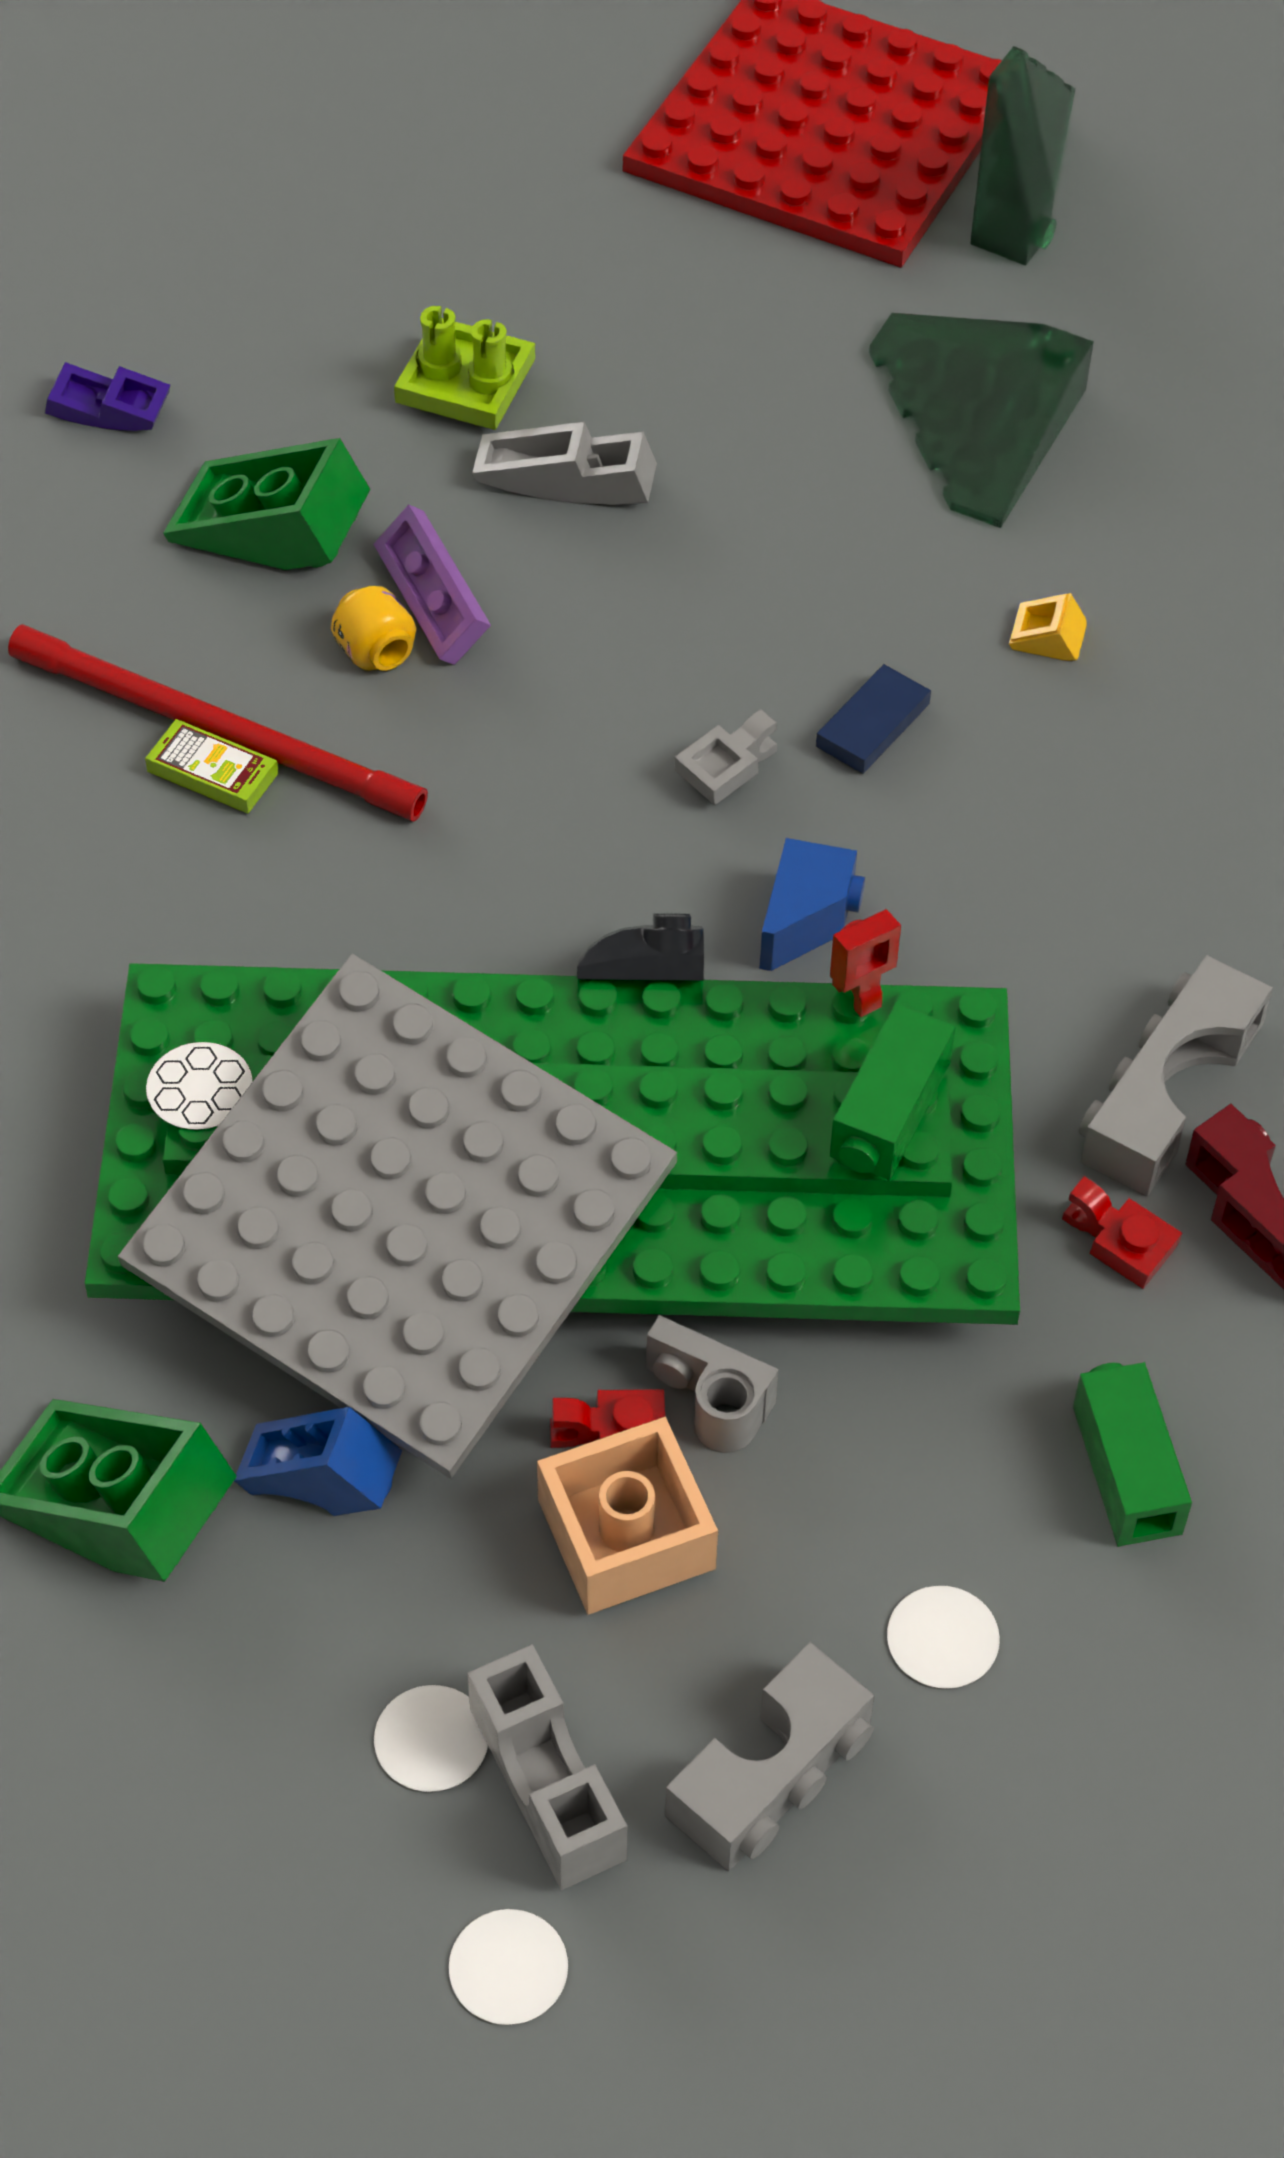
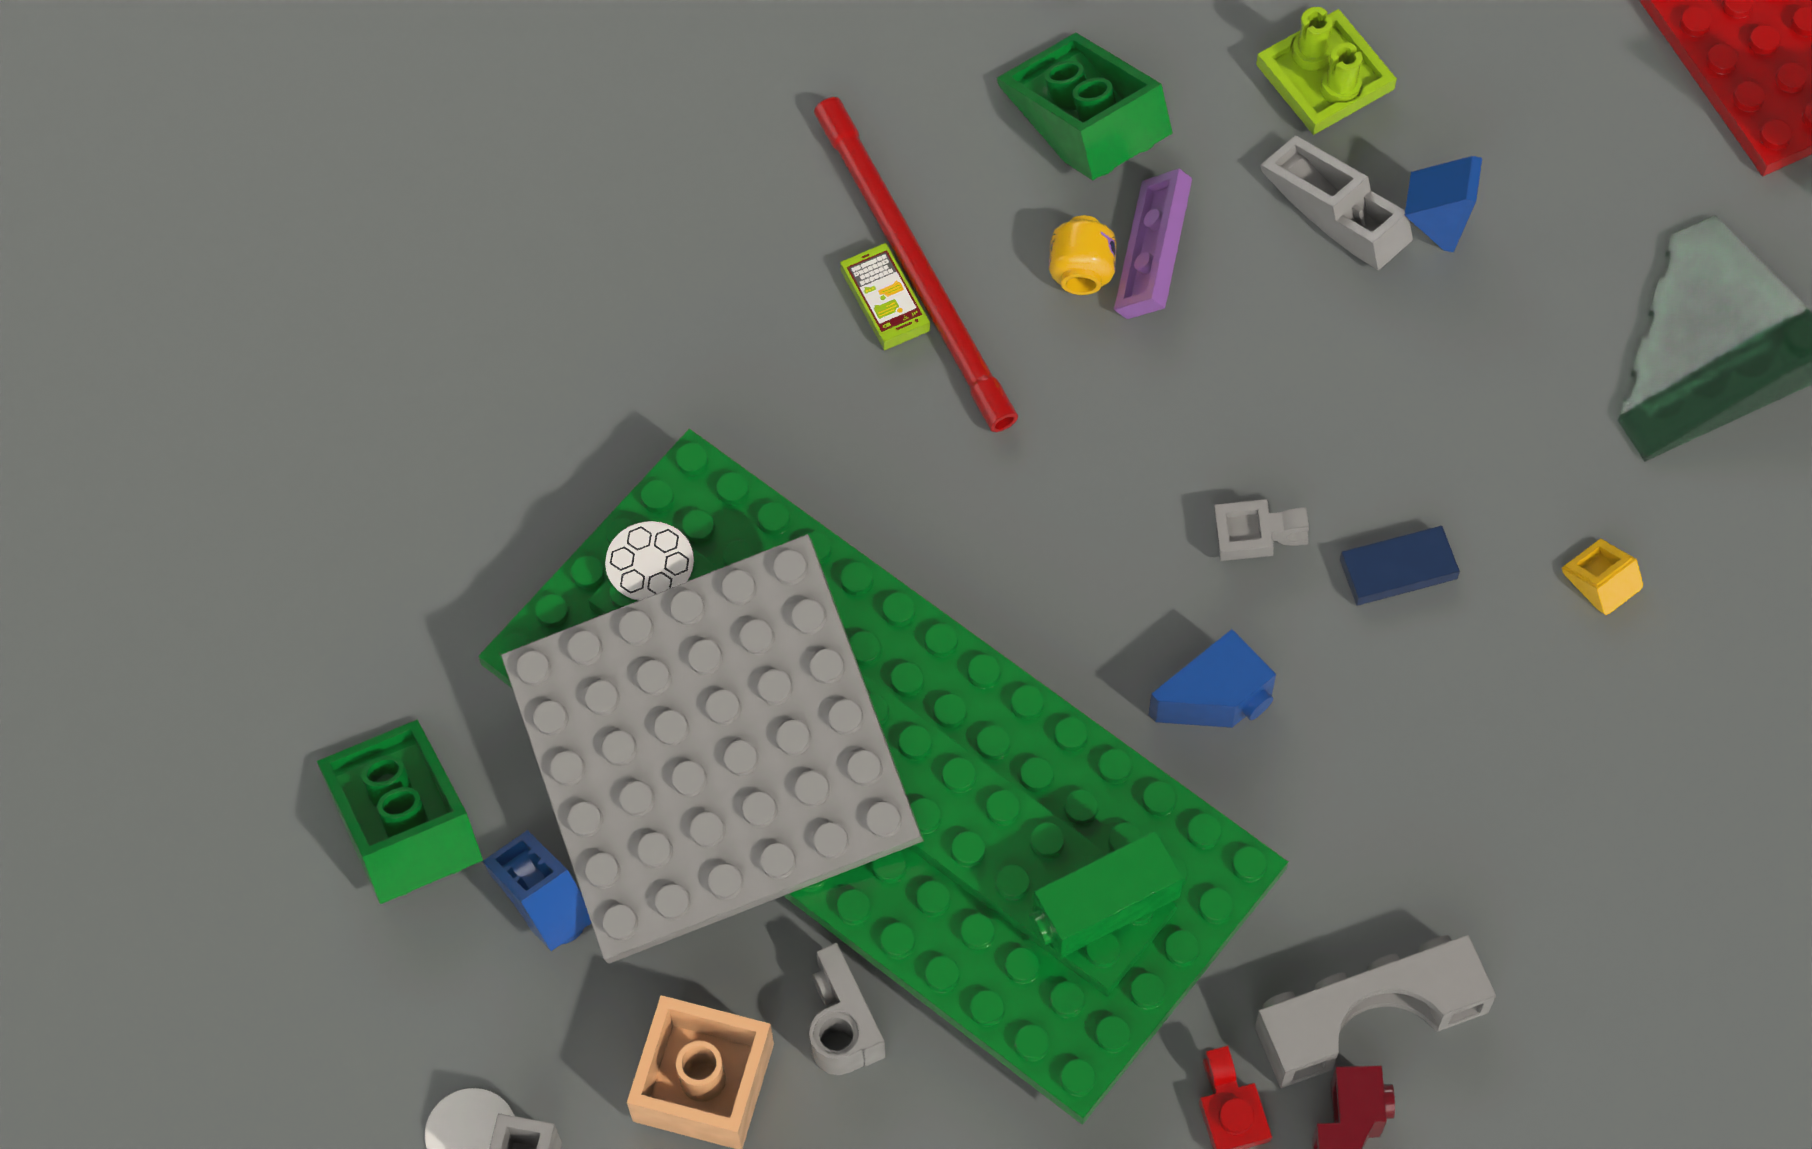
camera: 40 degrees right, 10 degrees up
red plate [549,1389,666,1448] -> none
black slope [577,913,704,981] -> none
red plate [830,909,901,1017] -> none
none -> blue slope [1404,156,1482,252]

